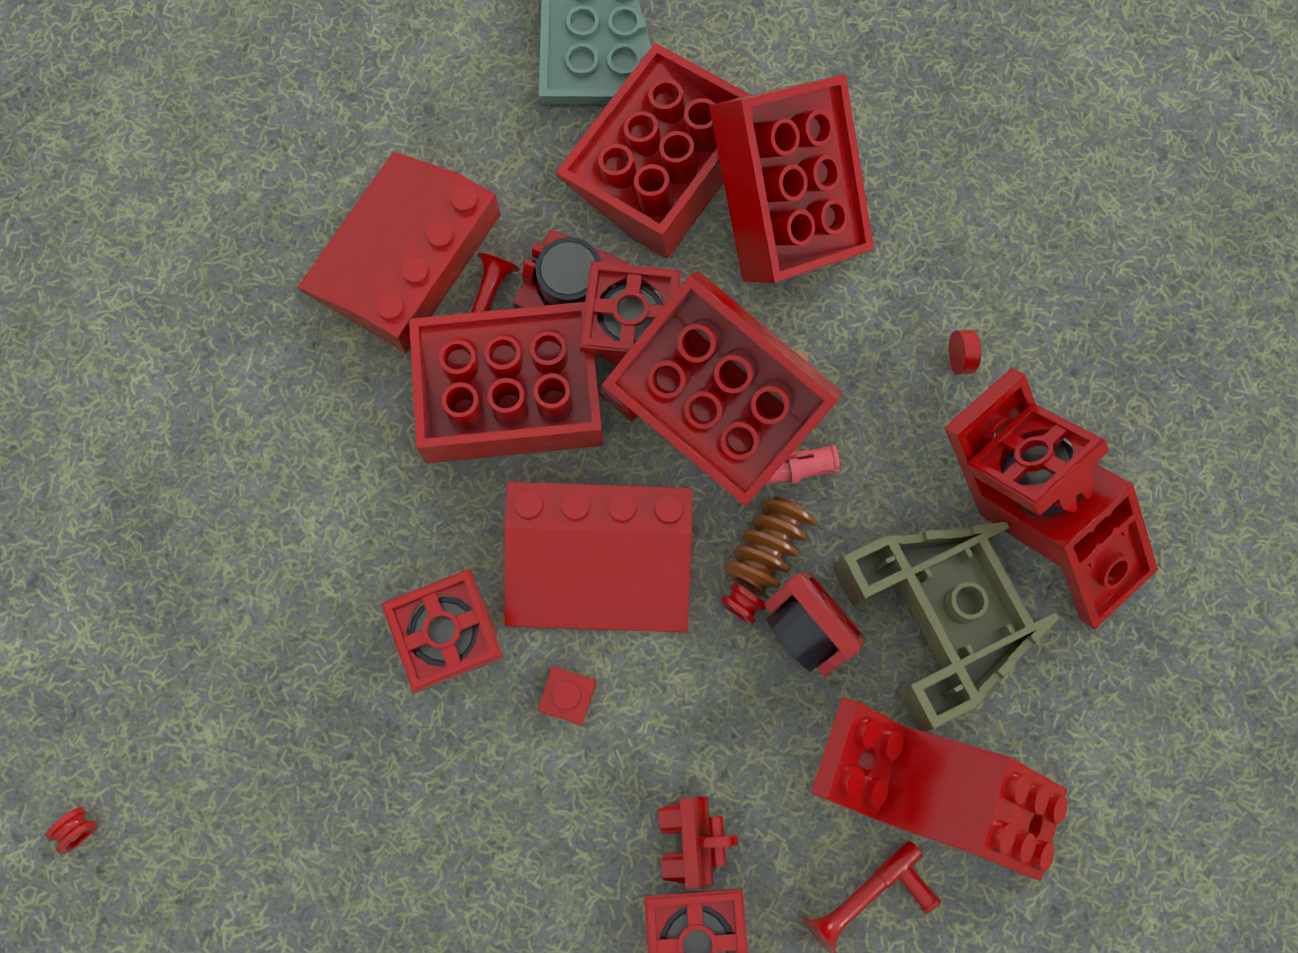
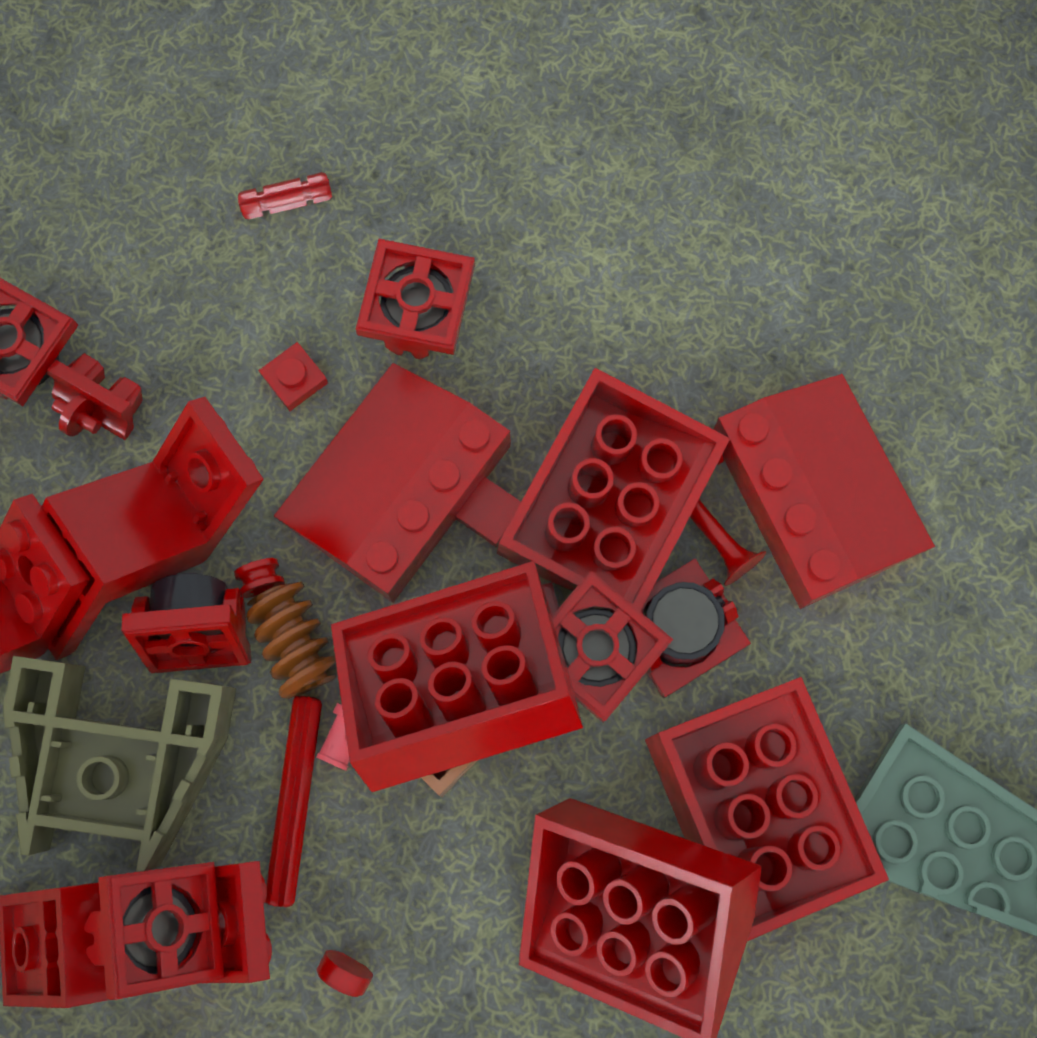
camera: 125 degrees right, 0 degrees up
none -> red bracket [41,397,264,661]
none -> axle [238,172,332,220]
none -> red axle [265,696,322,907]
none -> red tile [455,477,521,547]

